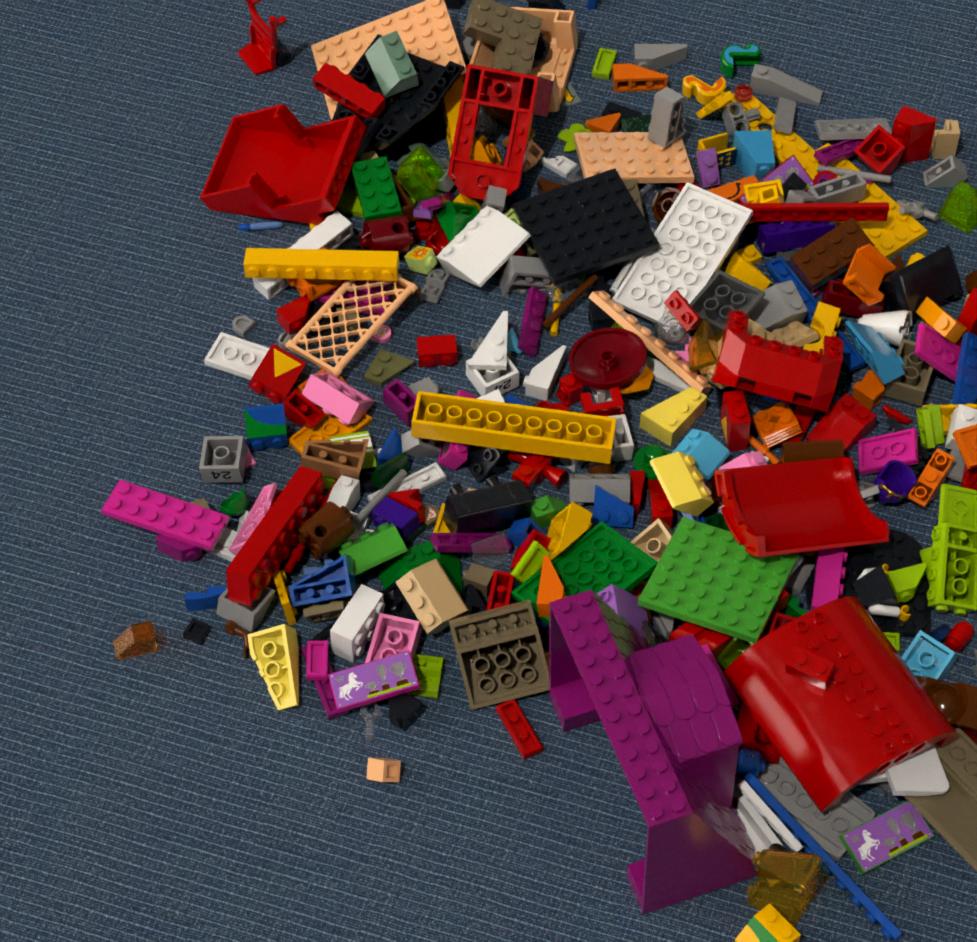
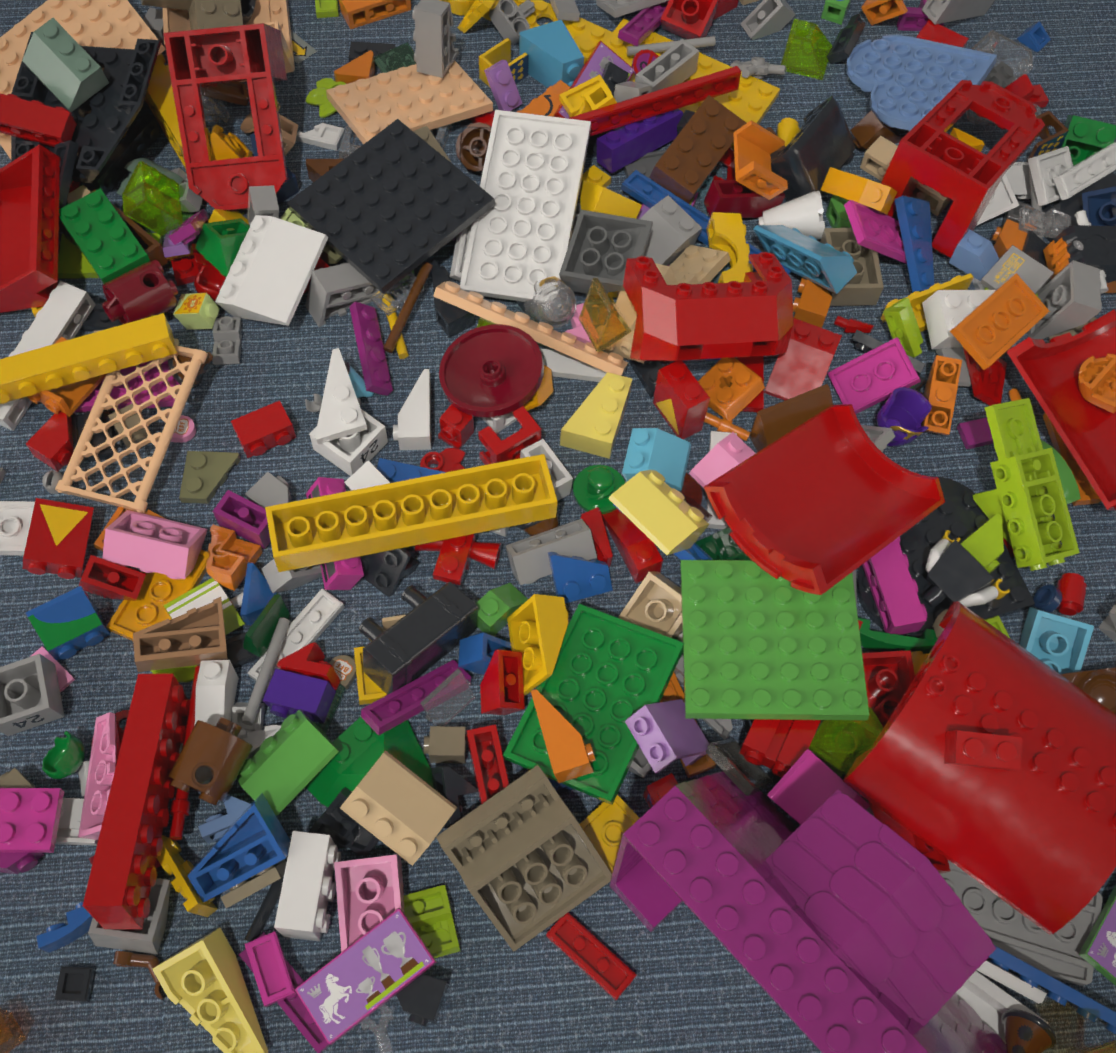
camera: 25 degrees left, 10 degrees up
lime tile [511,541,551,583] -> none
red bracket [664,290,705,332] -> none
none -> orange slope [206,525,262,591]

